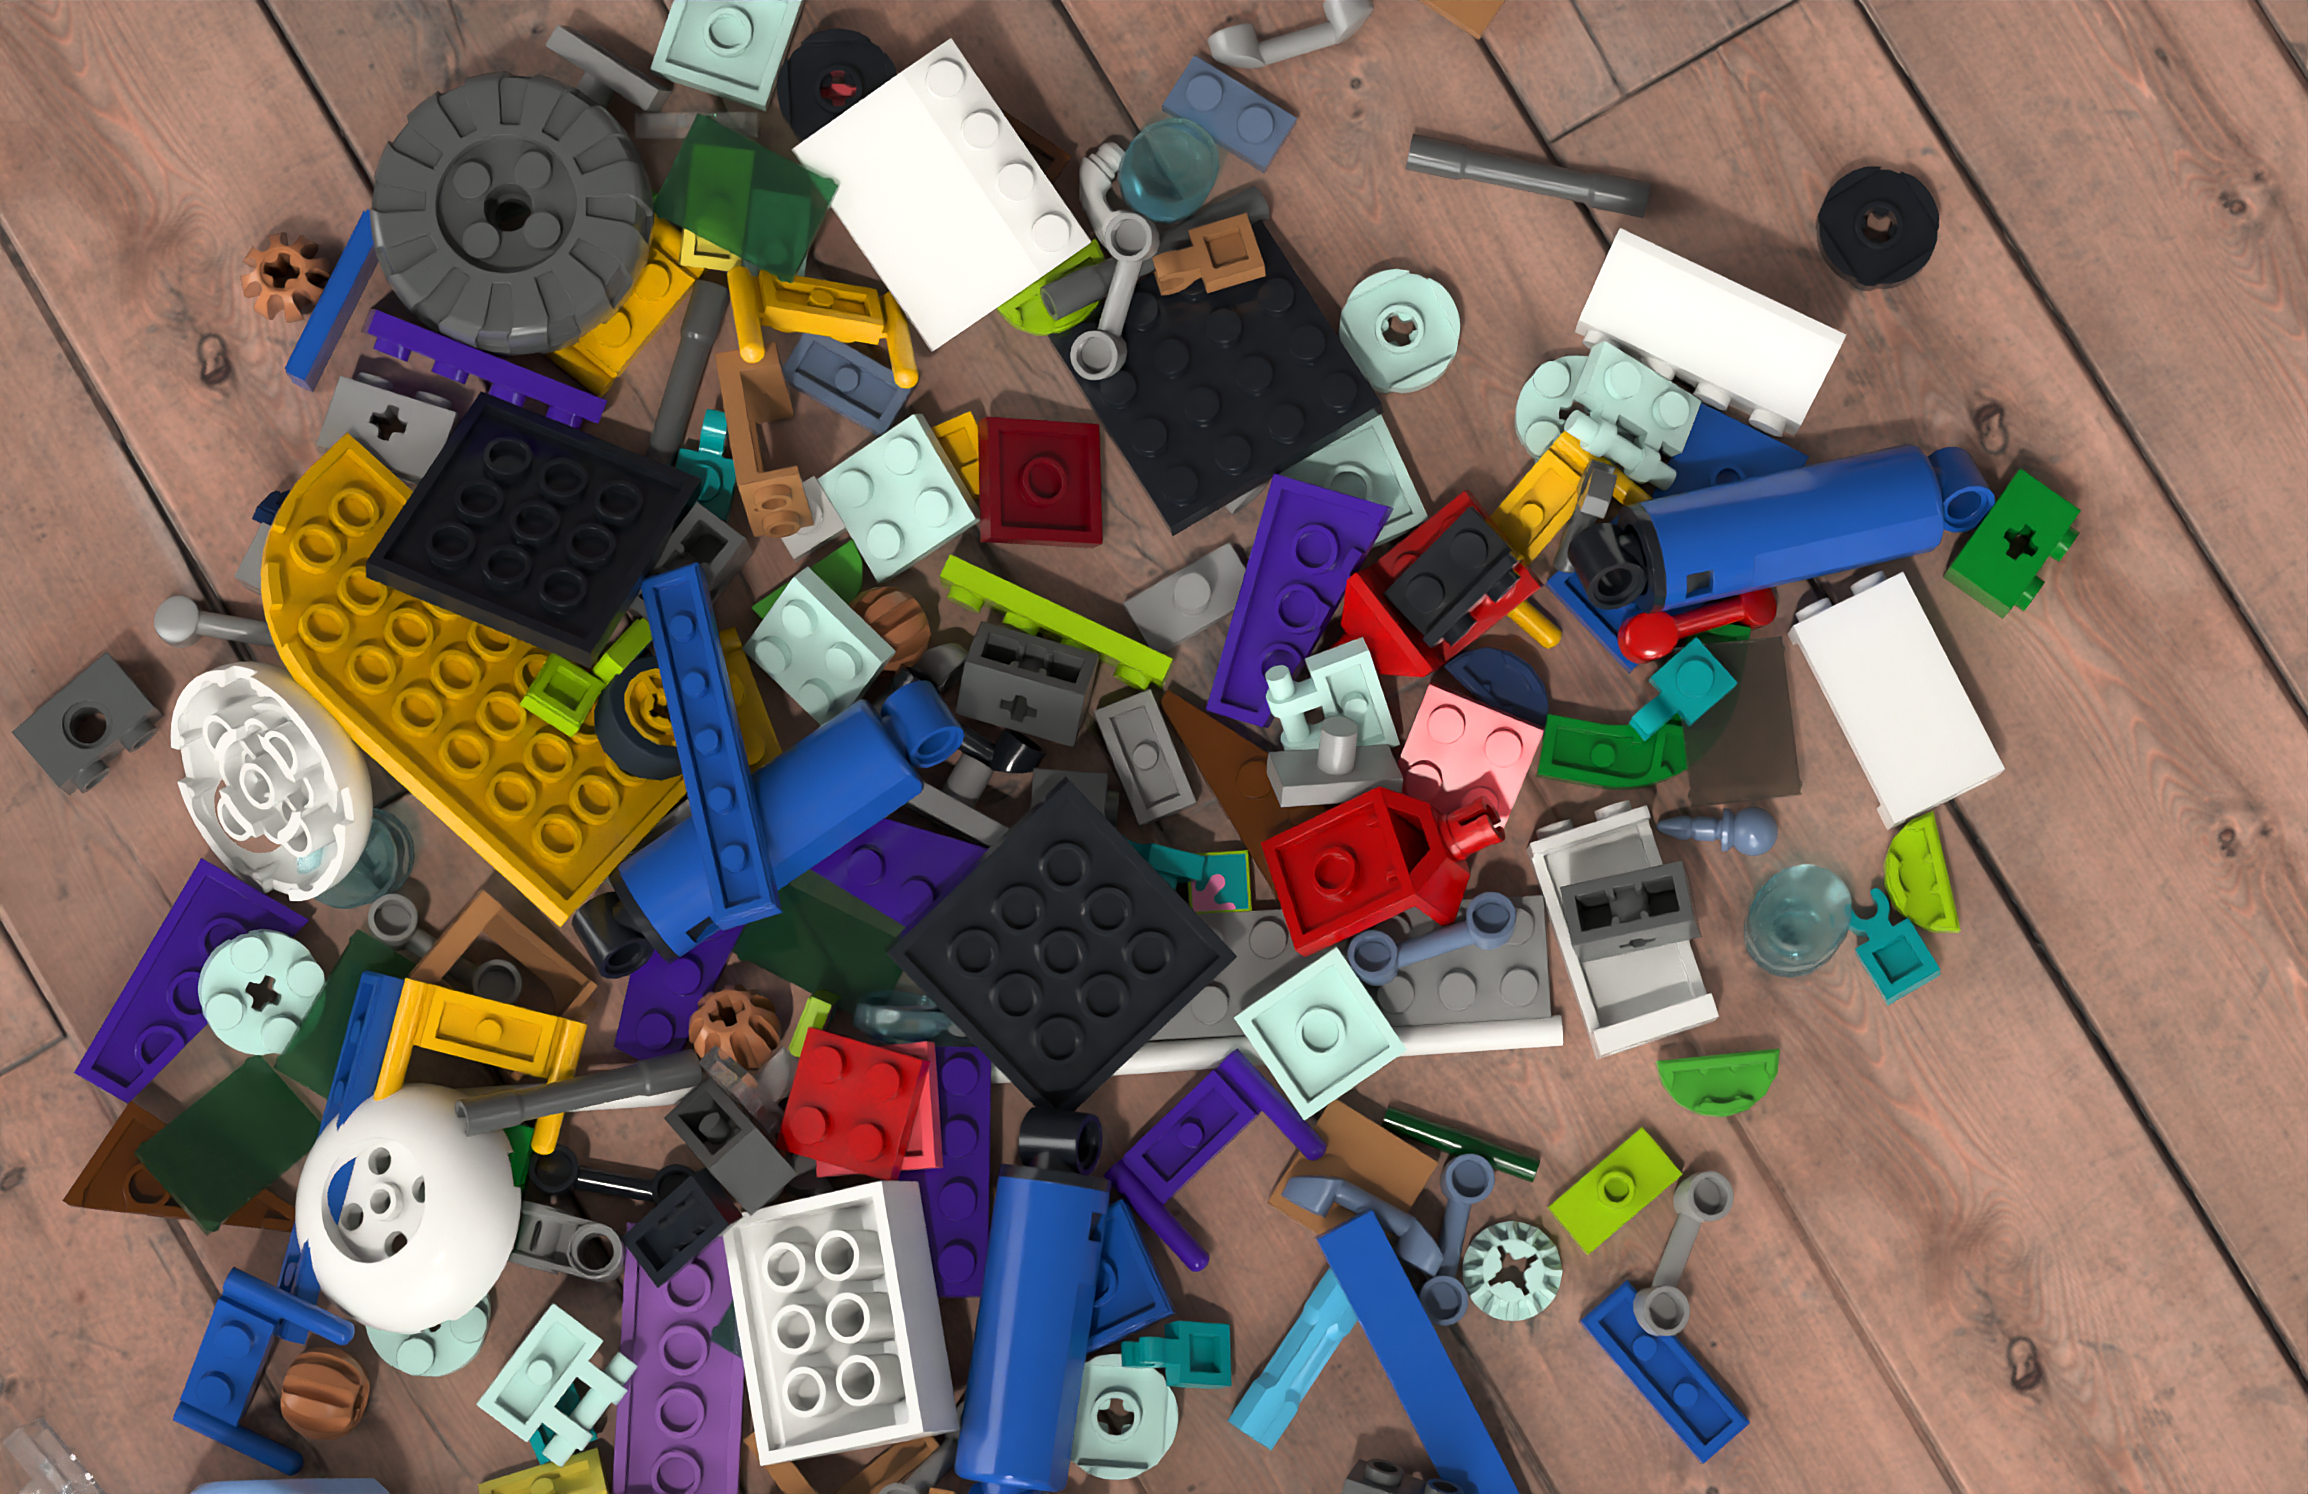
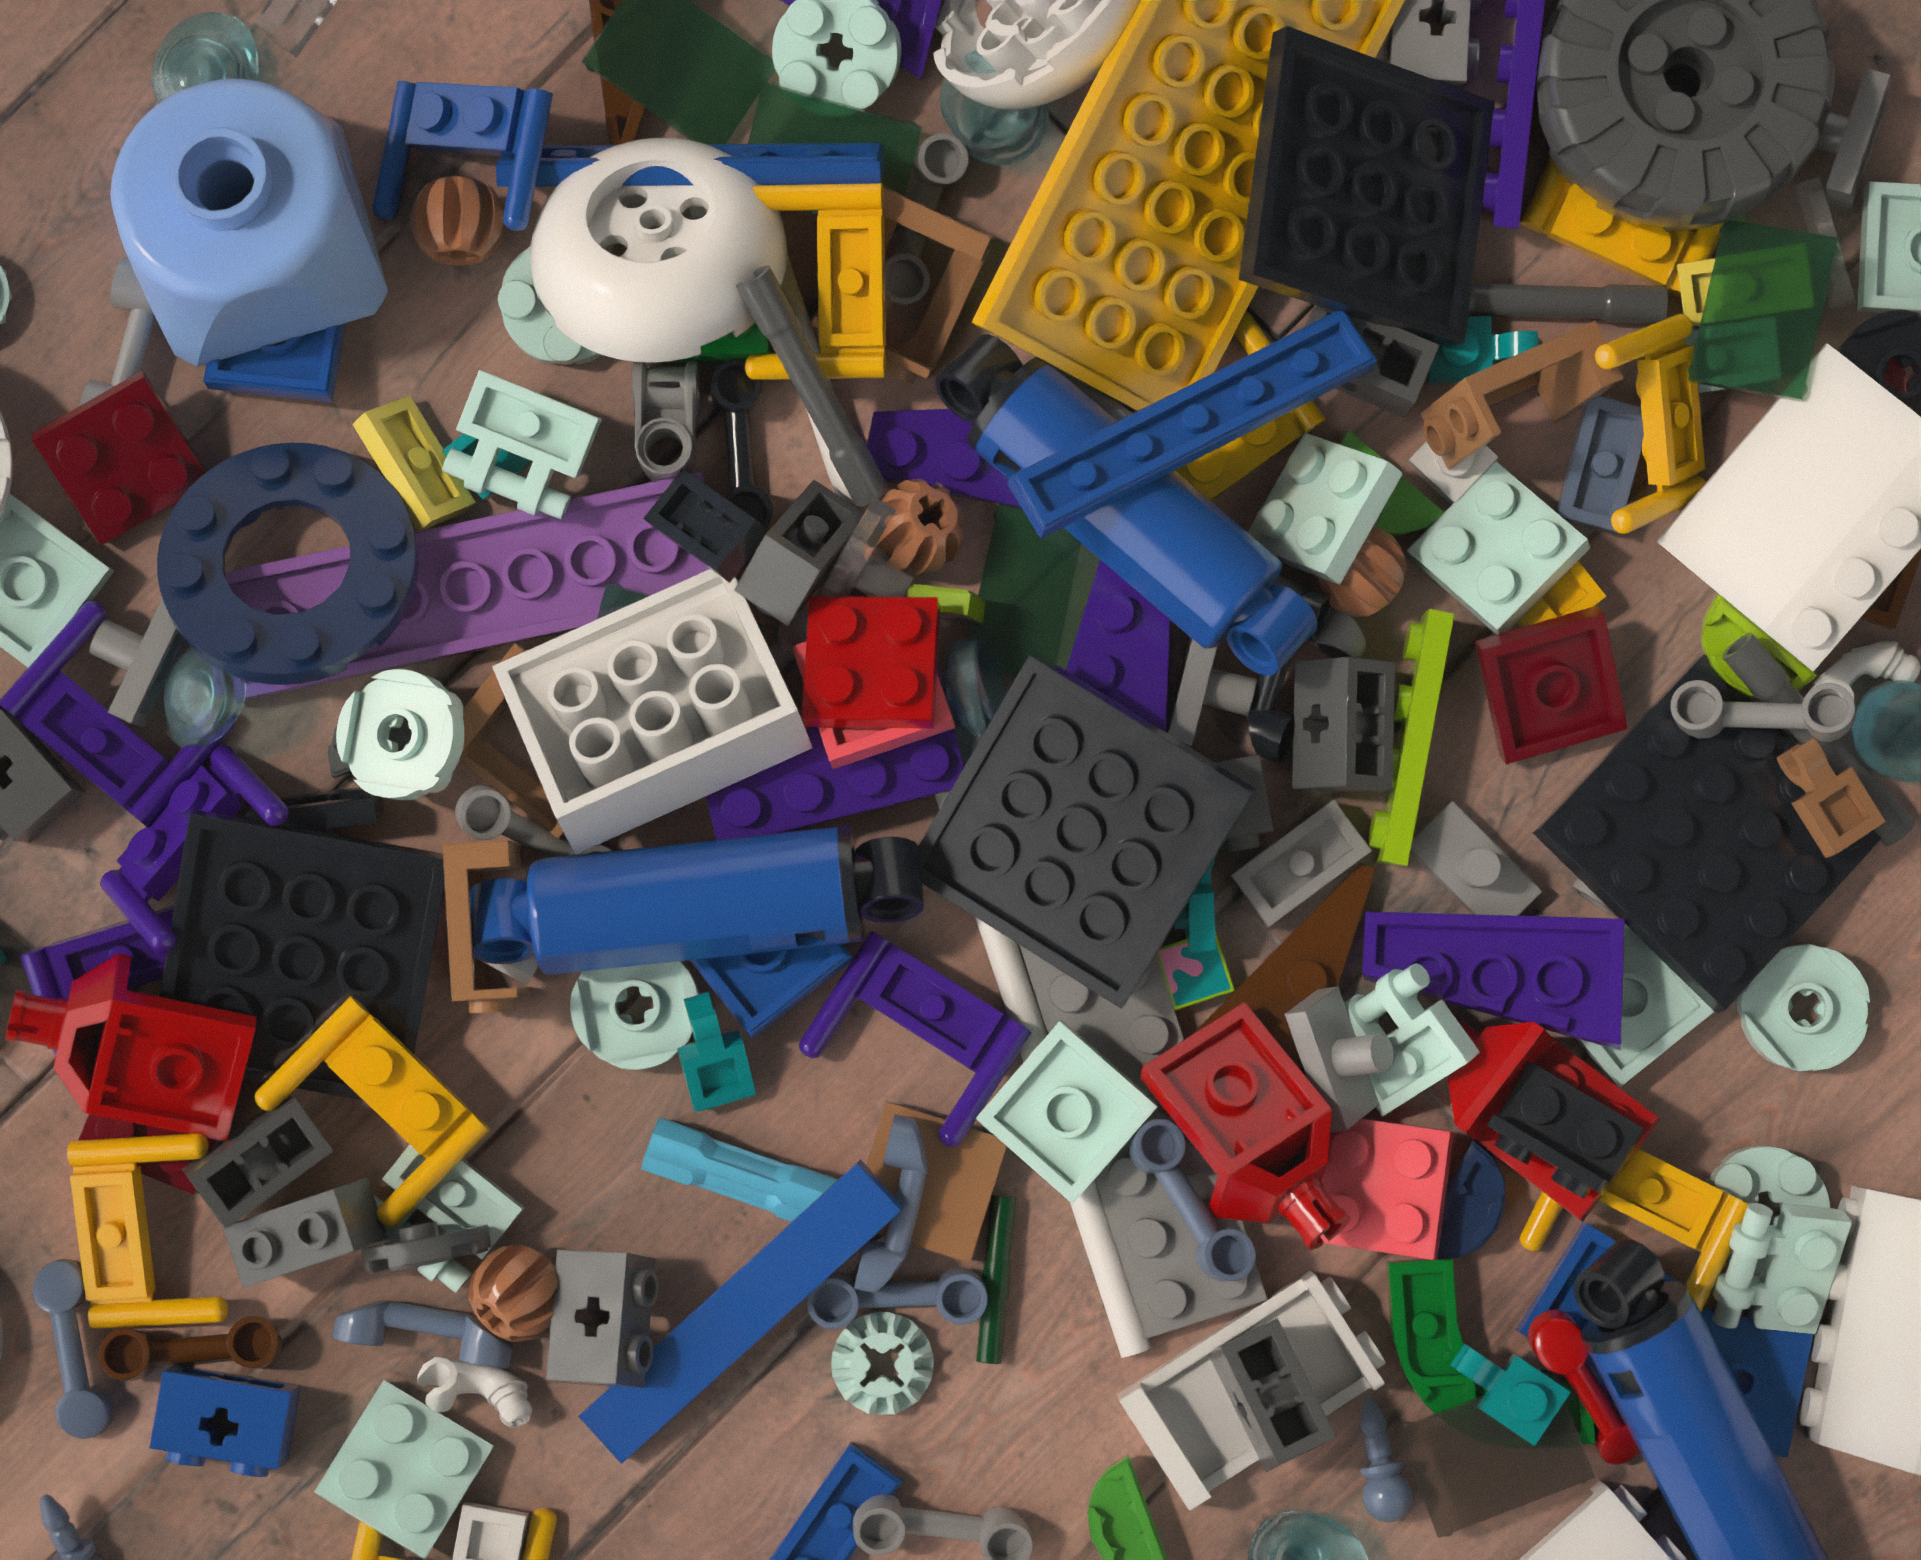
camera: 70 degrees right, 5 degrees up
lime tile [519,653,605,738] -> none
lime tile [590,618,653,694] -> none
black wheel [594,655,683,781] -> none
lime plate [1547,1127,1683,1255] -> none
dark grey bar [1553,459,1617,573] -> none

